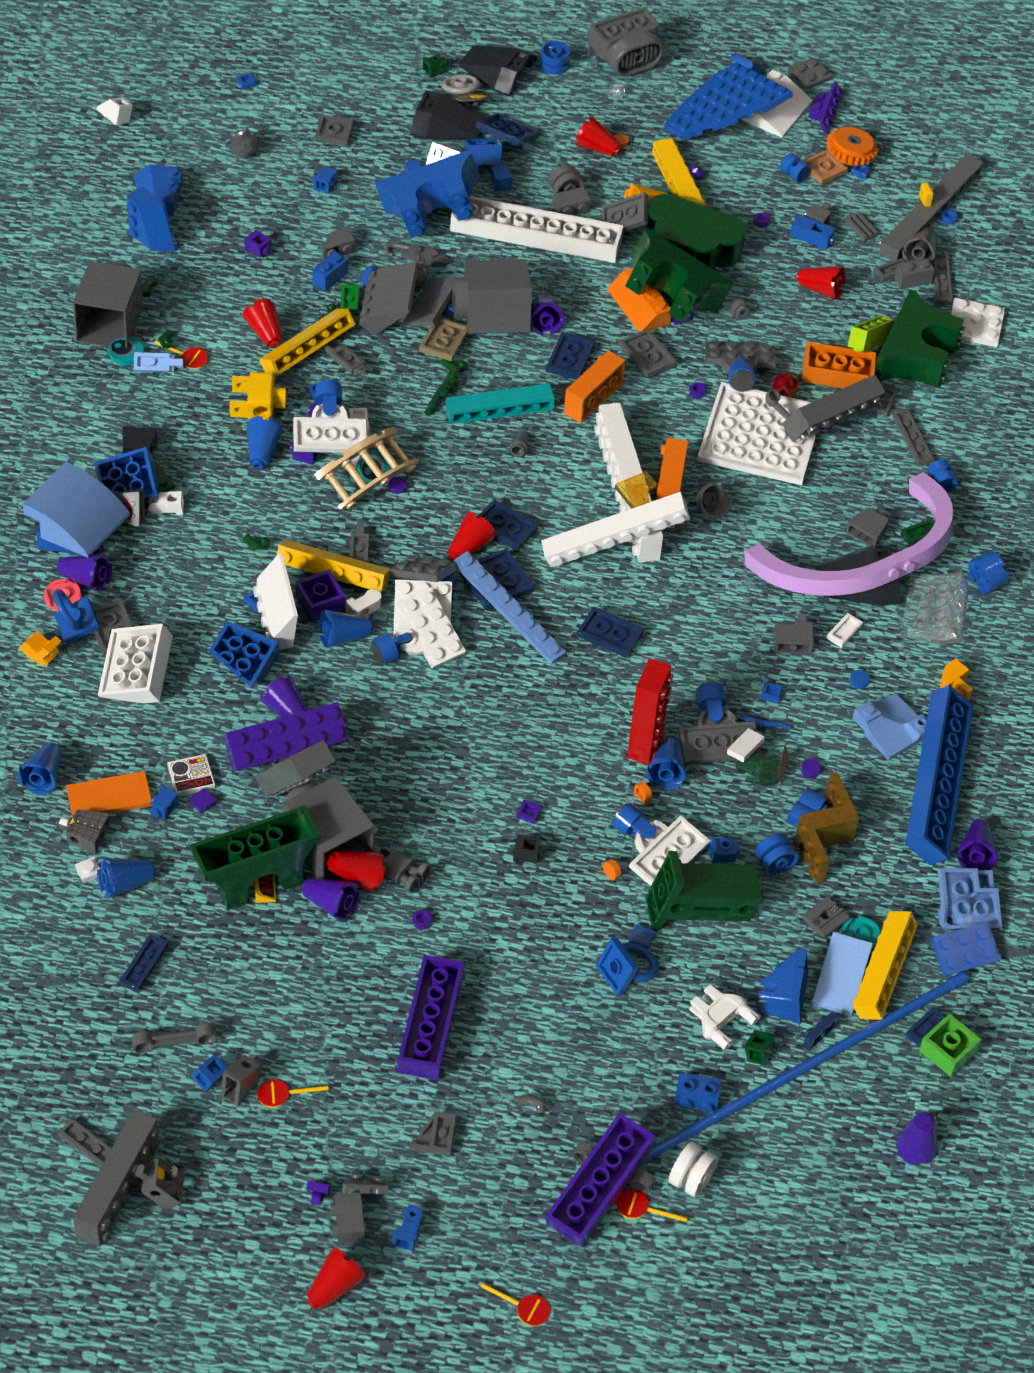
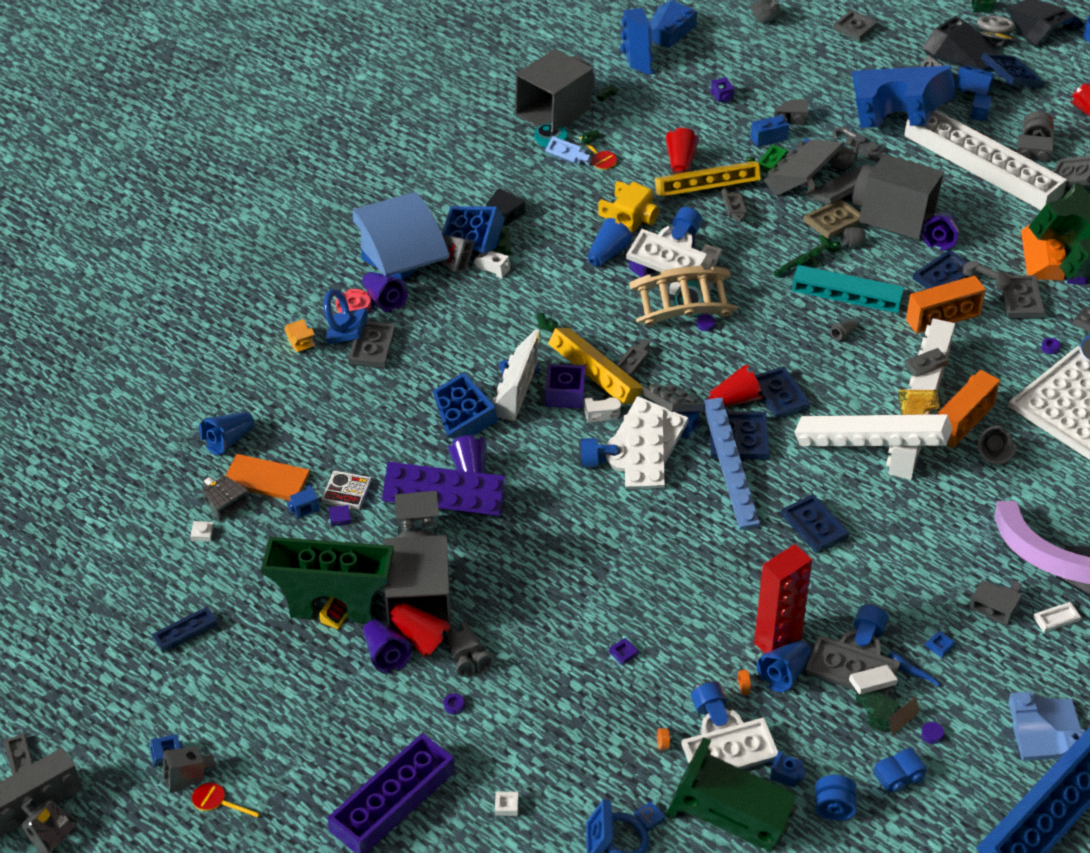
camera: 35 degrees right, 5 degrees down
blue cone [97,857,156,898] -> none
white slope [98,624,173,703] -> none
dark grey piece [132,1023,217,1053] -> none
blue brick [313,166,337,194] -> none
blue cone [319,610,373,647] -> none
pearl dark grey brick [513,834,544,863] -> none
pearl gold bracket [794,772,859,884] -> none
blue tile [850,670,870,689] -> none
none -> white plate [495,792,518,816]
none -> dark grey piece [842,227,866,248]
none -> dark grey plate [905,348,949,377]
none -> dark grey bar [963,261,1011,290]

